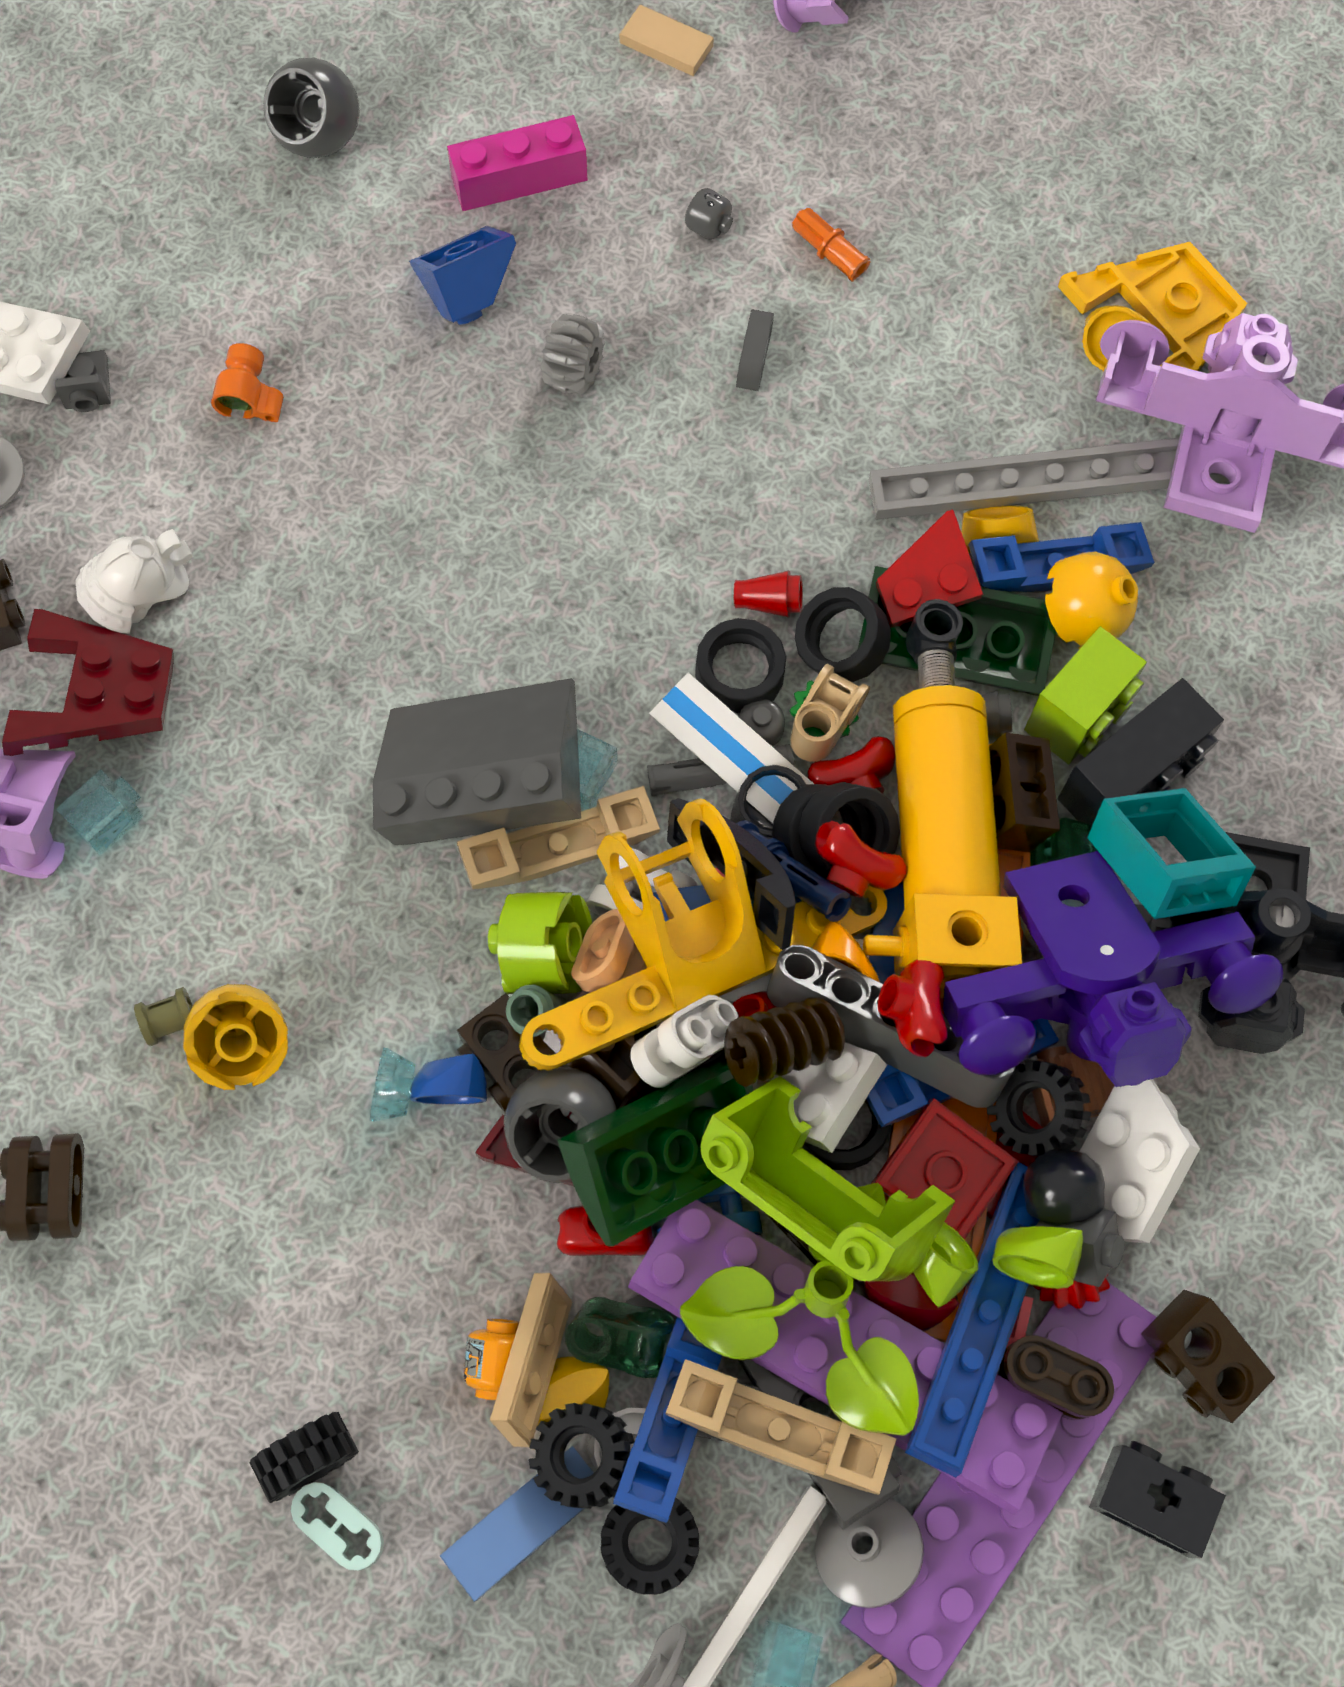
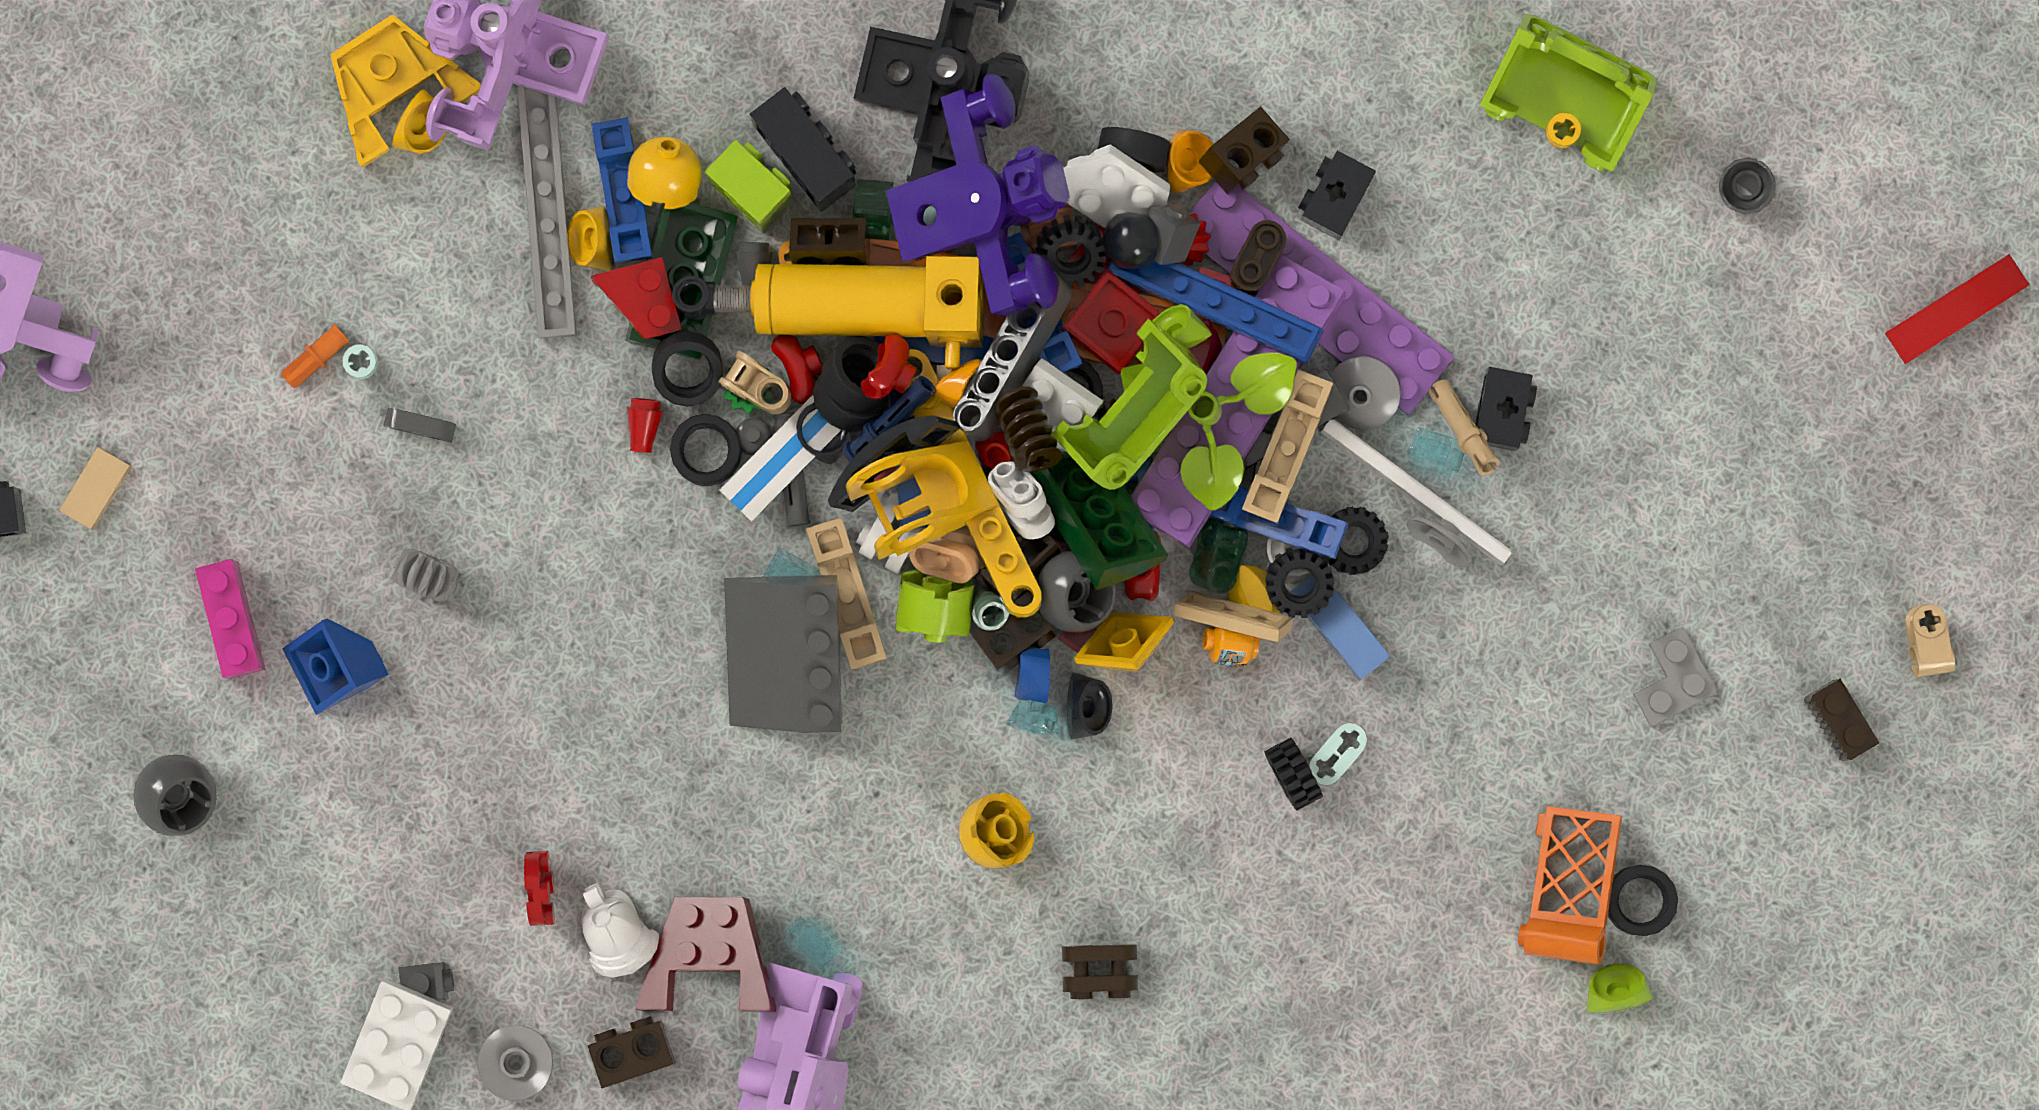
camera: 90 degrees left, 15 degrees up
olive bush [134,987,193,1046] -> none
orange piece [211,343,284,422] -> none
dark grey piece [685,188,733,240] -> none
red piece [878,959,948,1057] -> none
lime piece [992,1226,1083,1289] -> none
teal window [1087,788,1256,919] -> none
none -> light aqua bush [343,344,378,379]
none -> red plate [524,850,555,926]
none -> black piece [1067,672,1113,740]
none -> yellow slope [1074,612,1174,673]
none -> black tyre [1098,127,1170,173]
none -> light orange piece [1166,129,1213,194]

